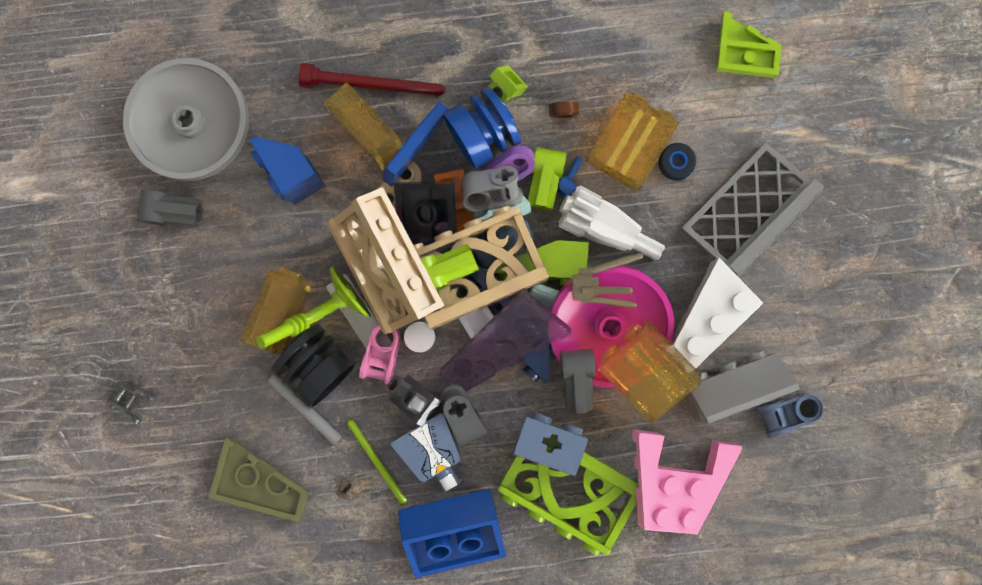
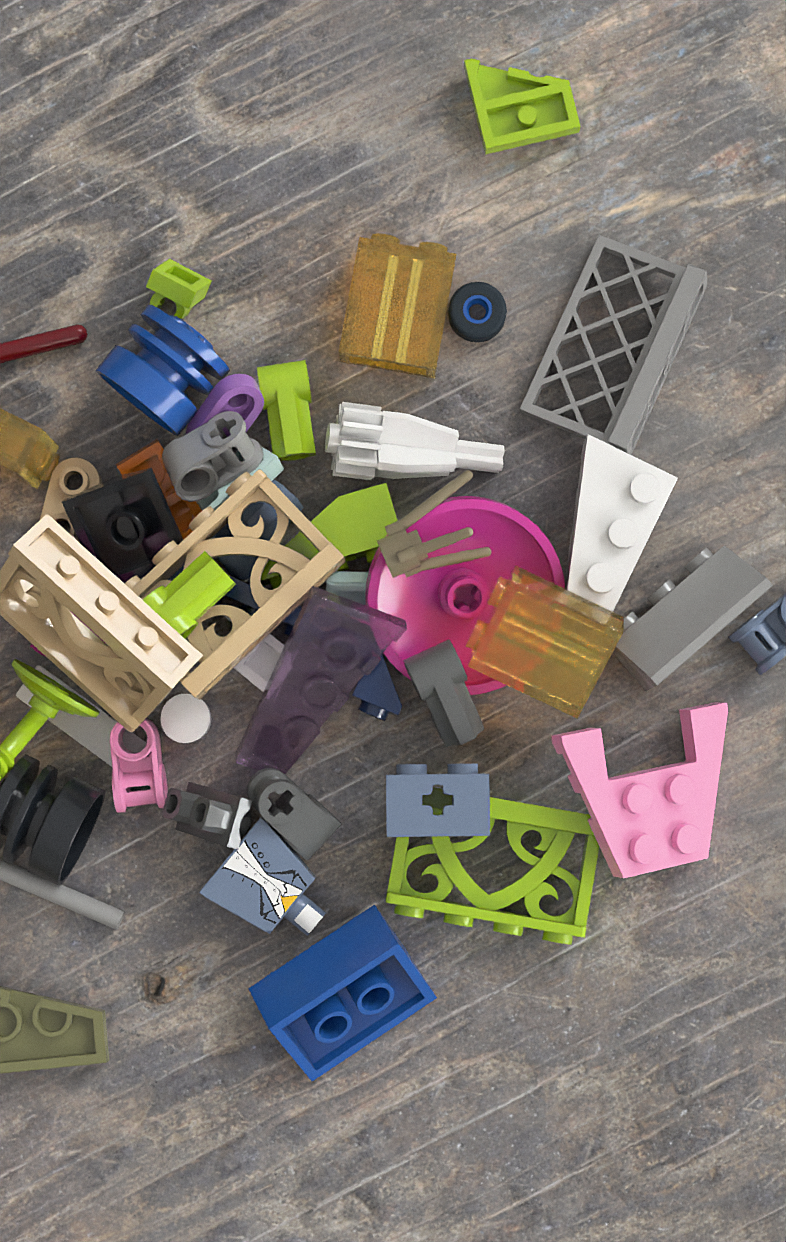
camera: 20 degrees left, 0 degrees up
lime axle [347,419,407,505] -> none
blue tile [383,102,448,187] -> none
reddish brown tile [548,102,579,118] -> none
blue hand [557,156,583,198] -> none

